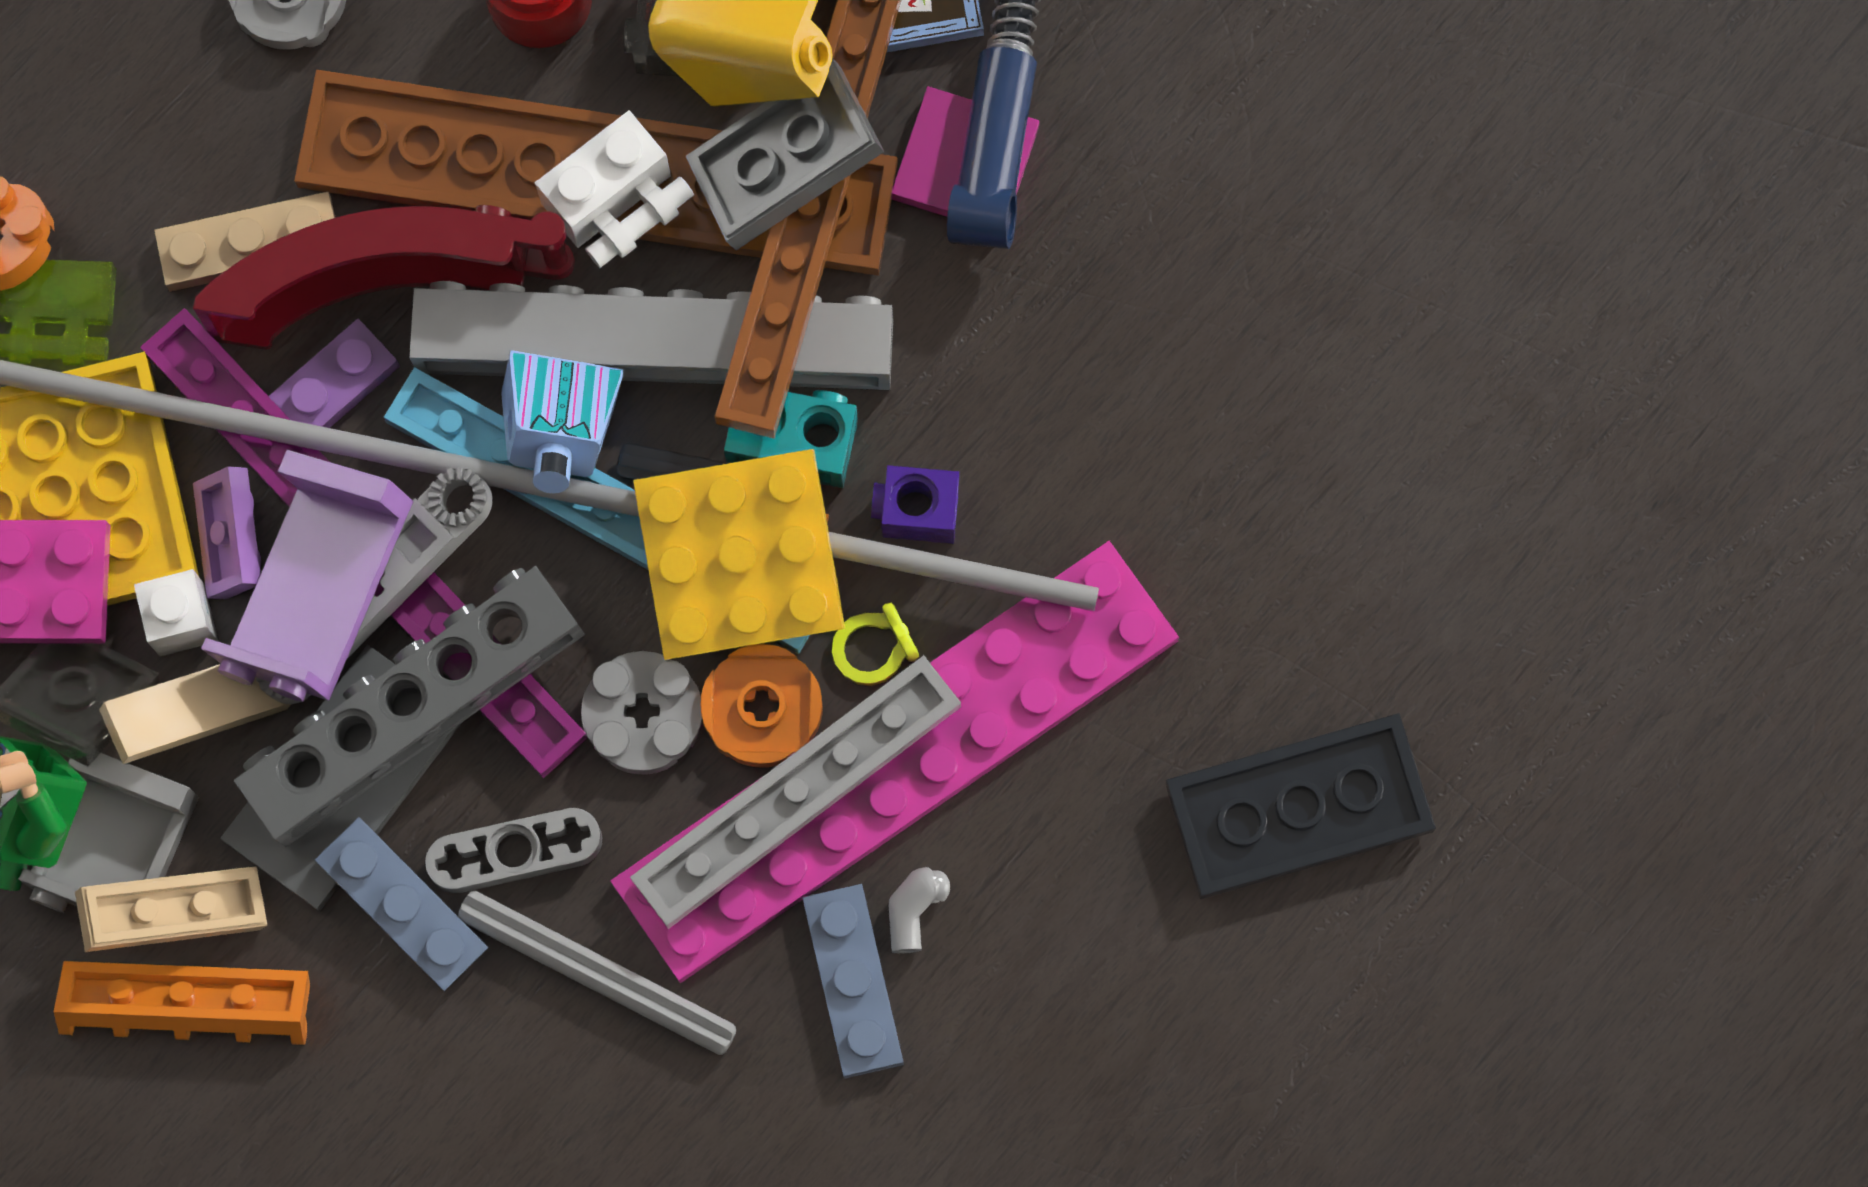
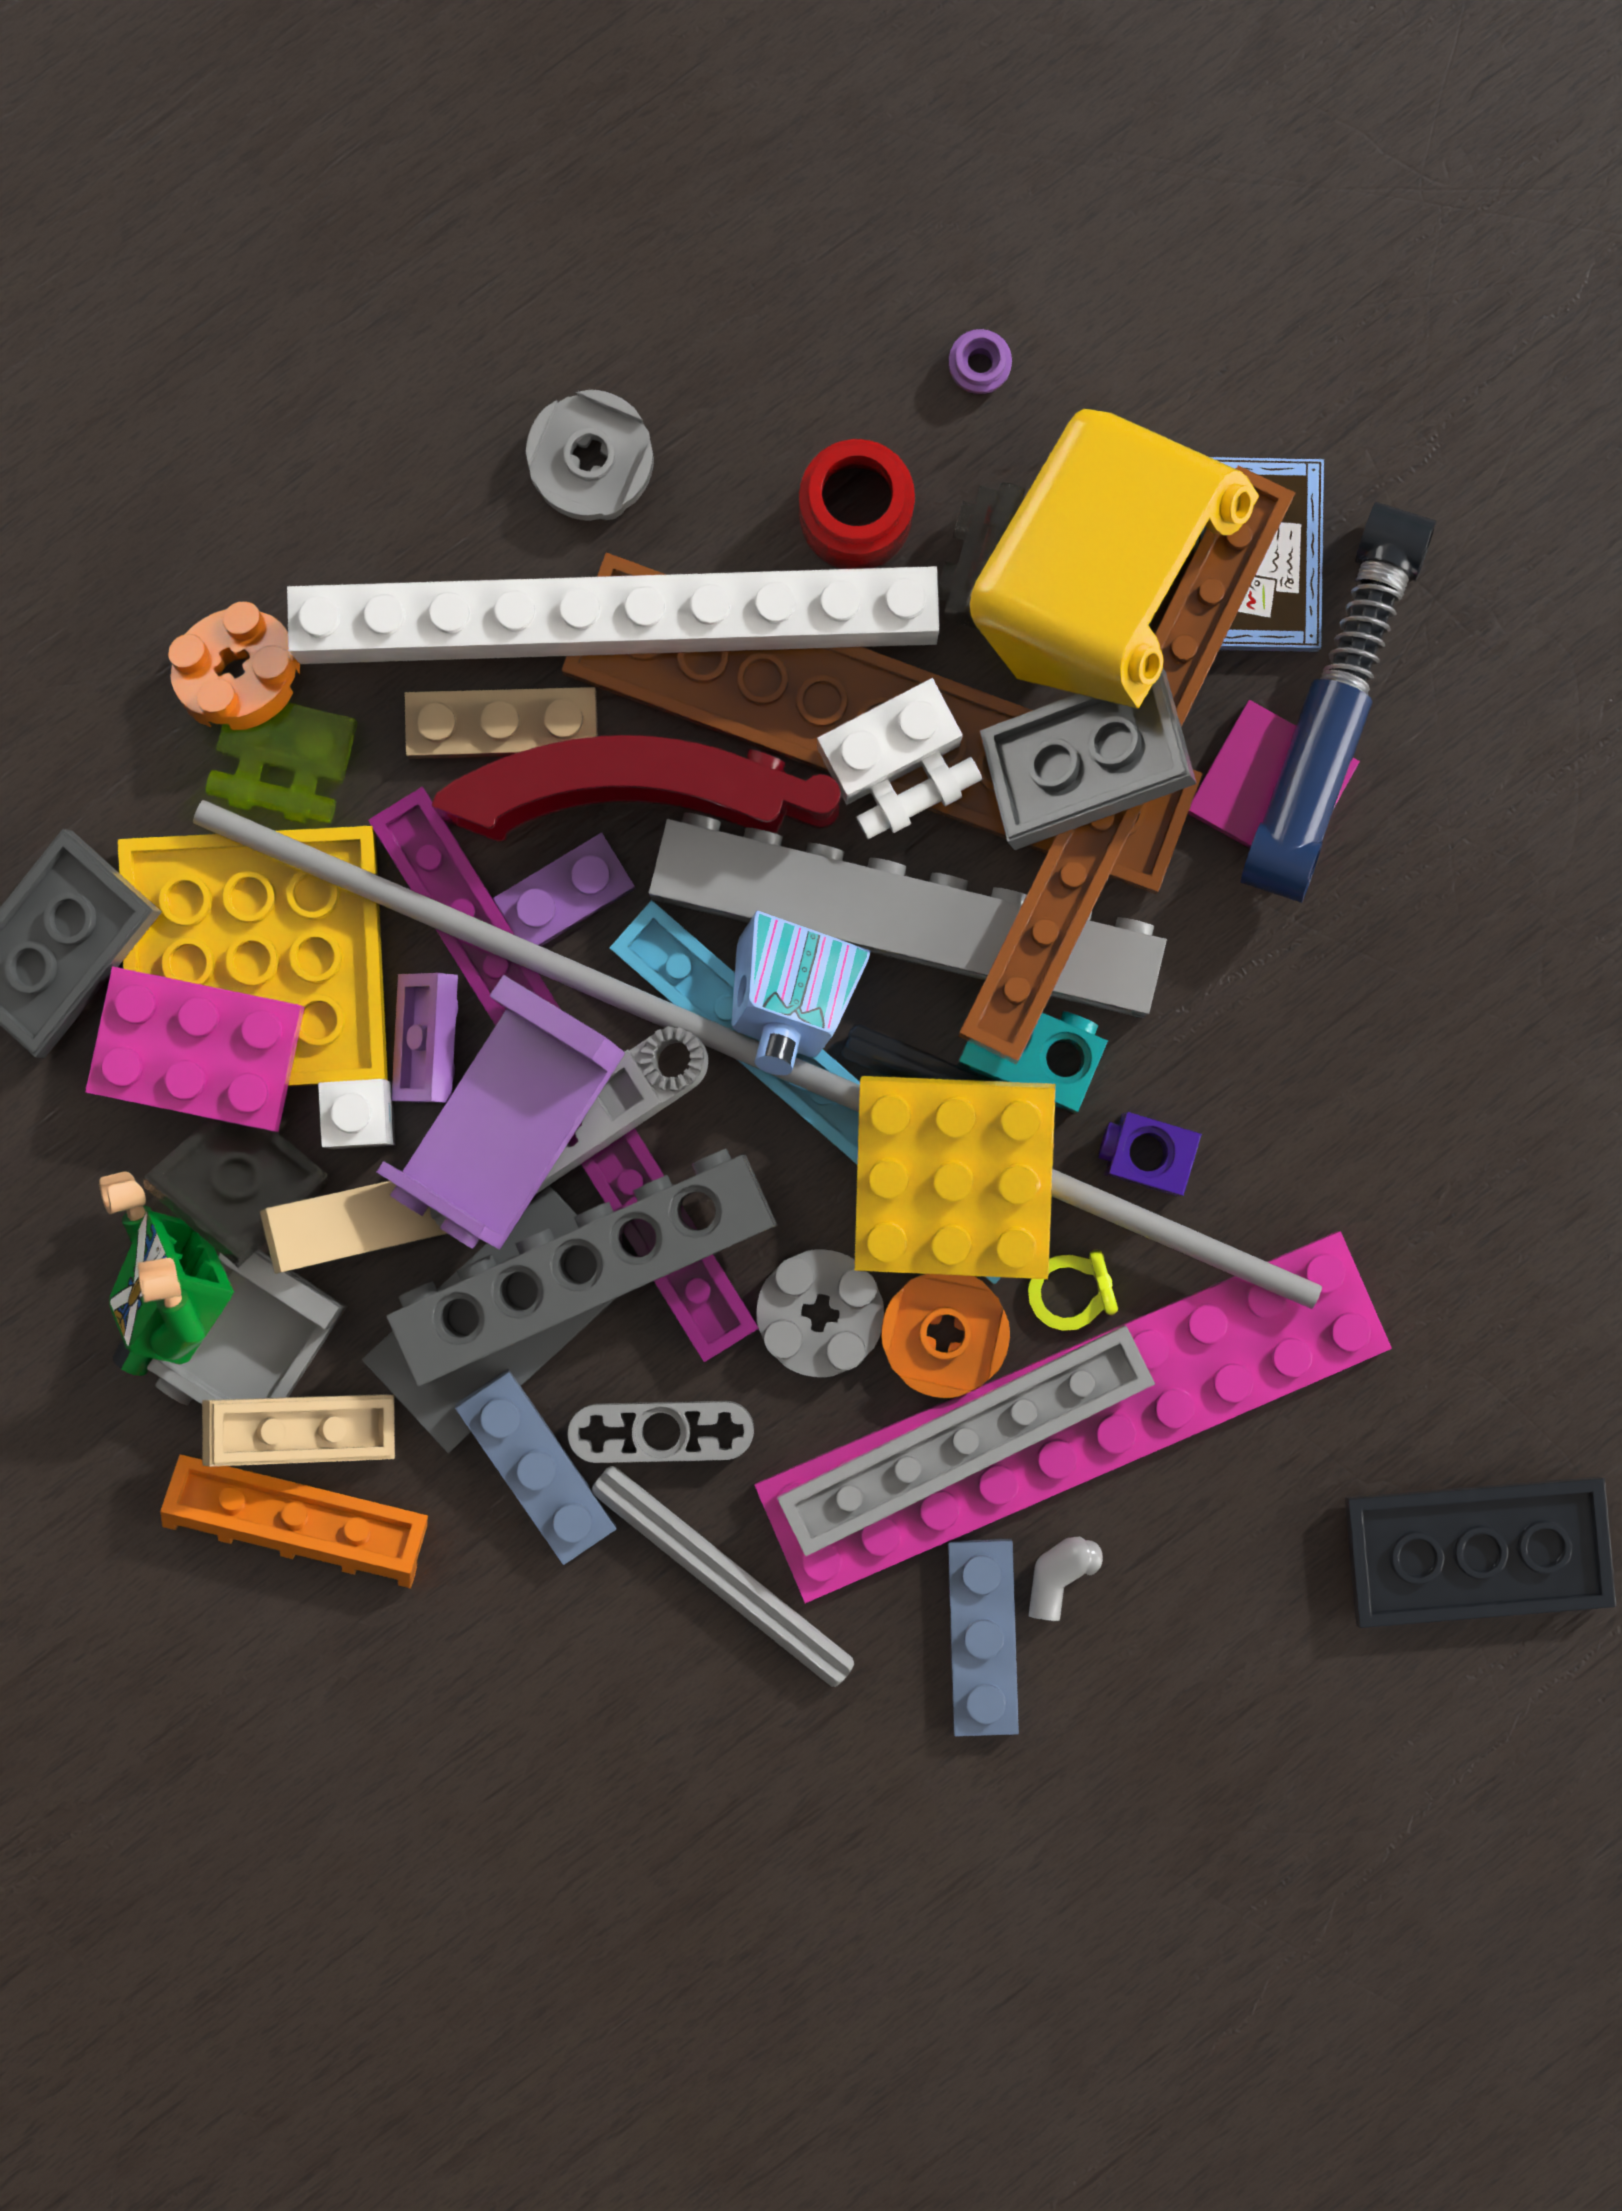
camera: 10 degrees right, 10 degrees up
none -> white brick [287,566,939,664]

